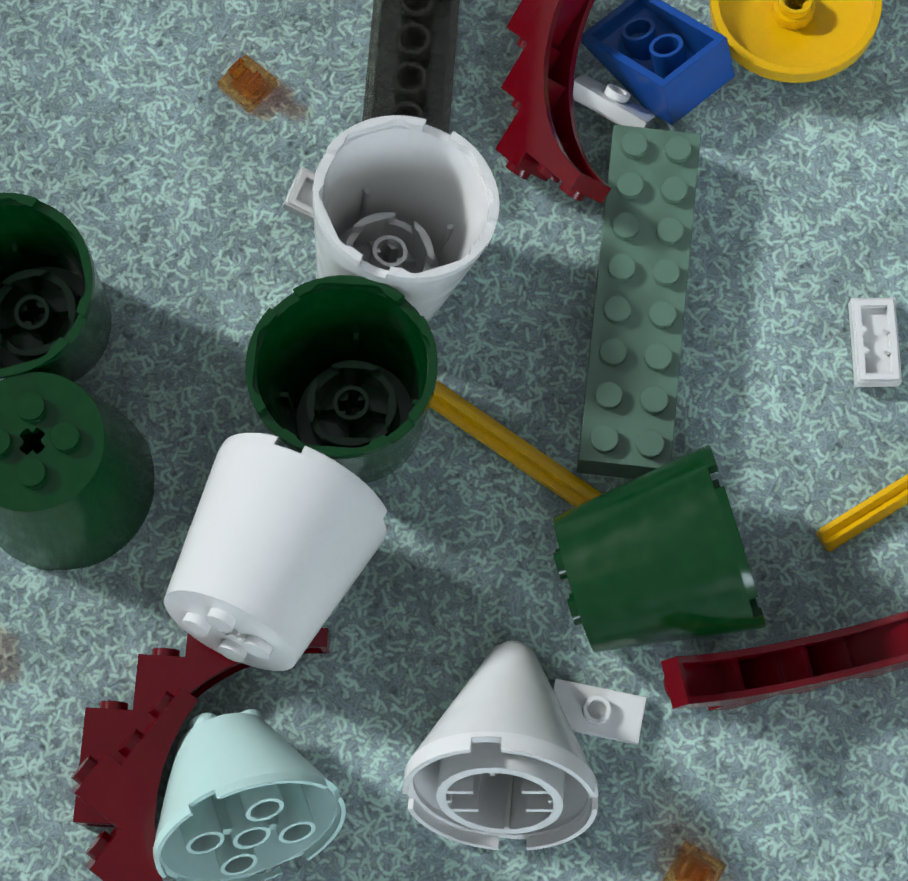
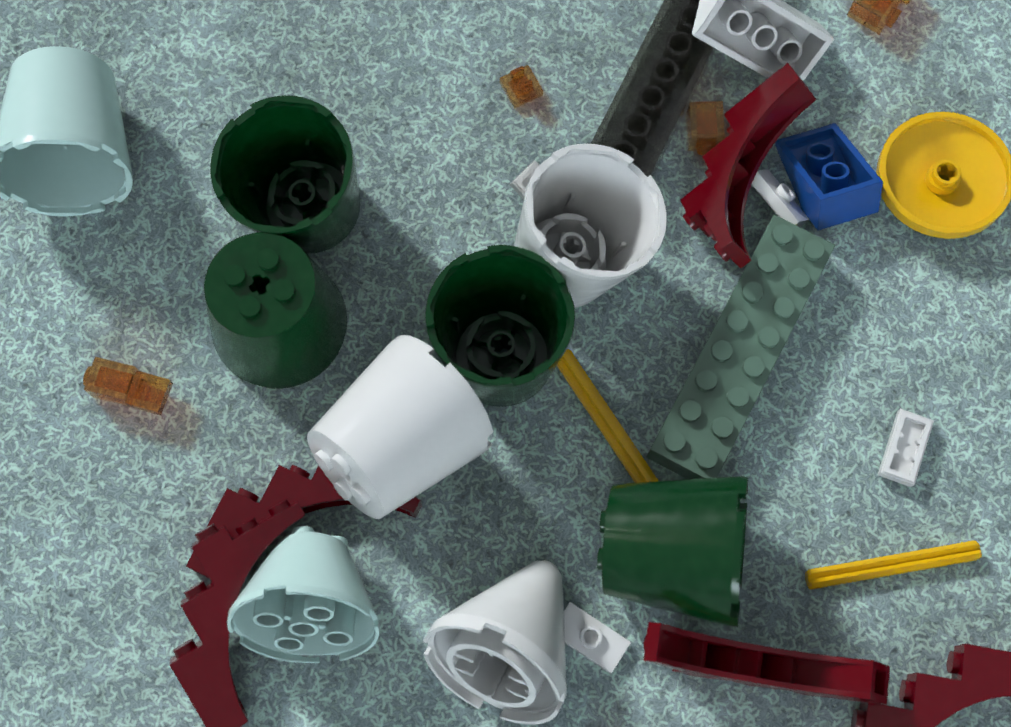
camera: 20 degrees right, 0 degrees up
none -> clear orange brick [686,101,725,155]

